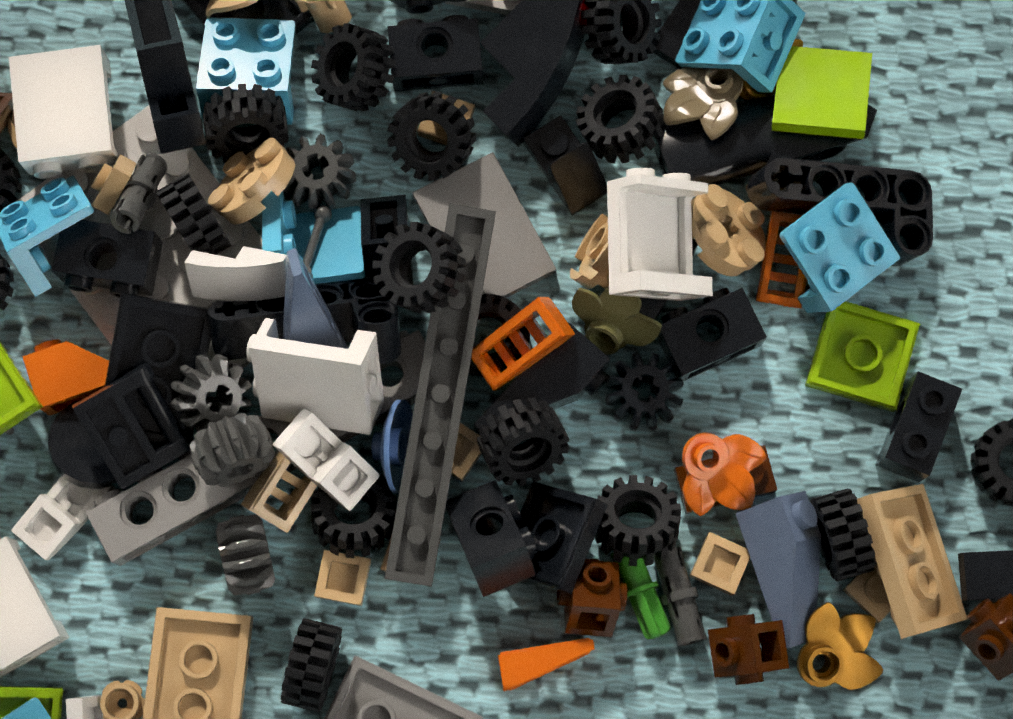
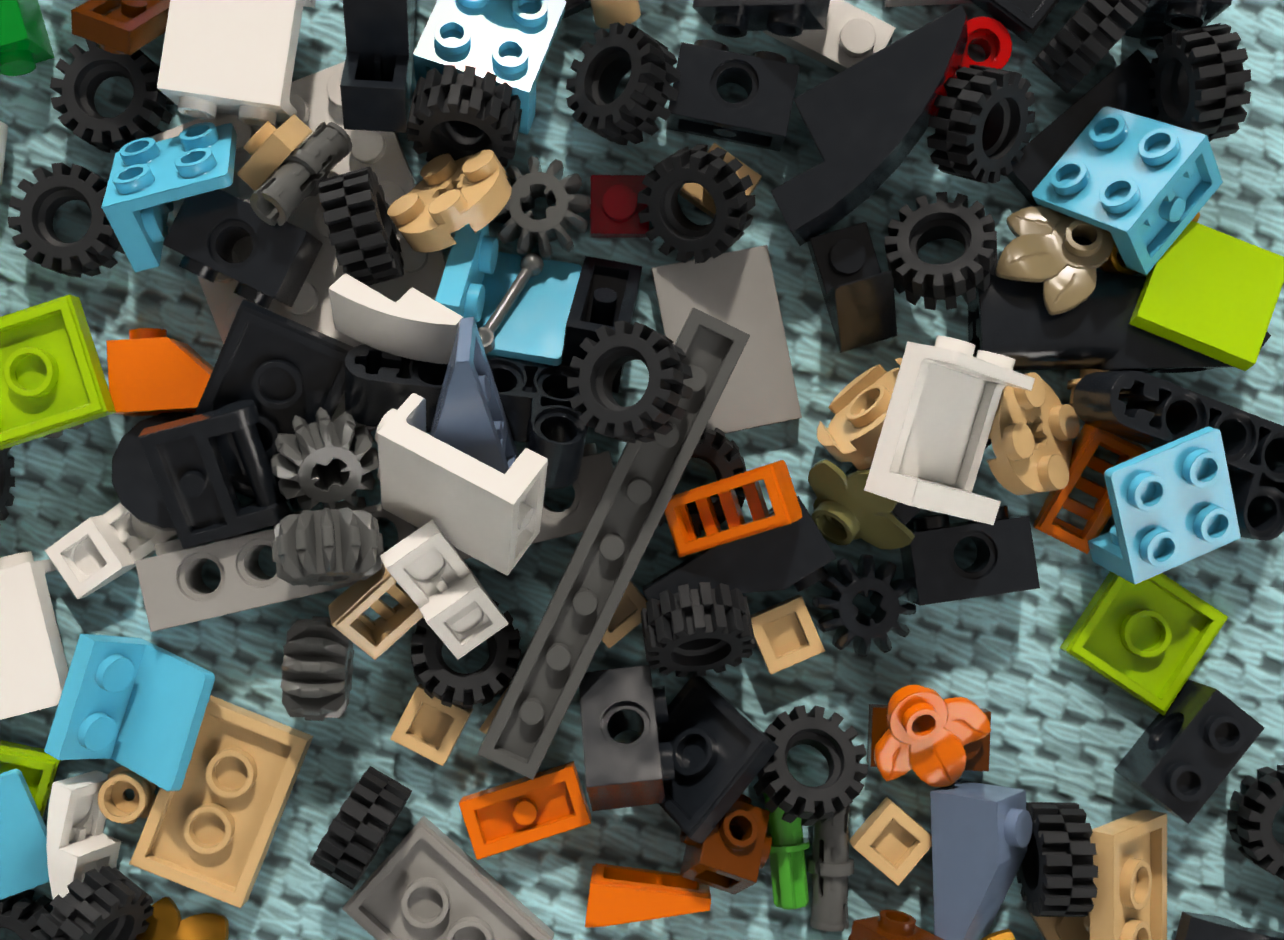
camera: 10 degrees right, 10 degrees up
medium blue dish [371,400,413,494] -> none
none -> medium azure bracket [44,634,215,791]
none -> orange plate [459,761,592,860]
none -> dark red plate [590,175,649,238]
none -> tan plate [750,595,825,675]

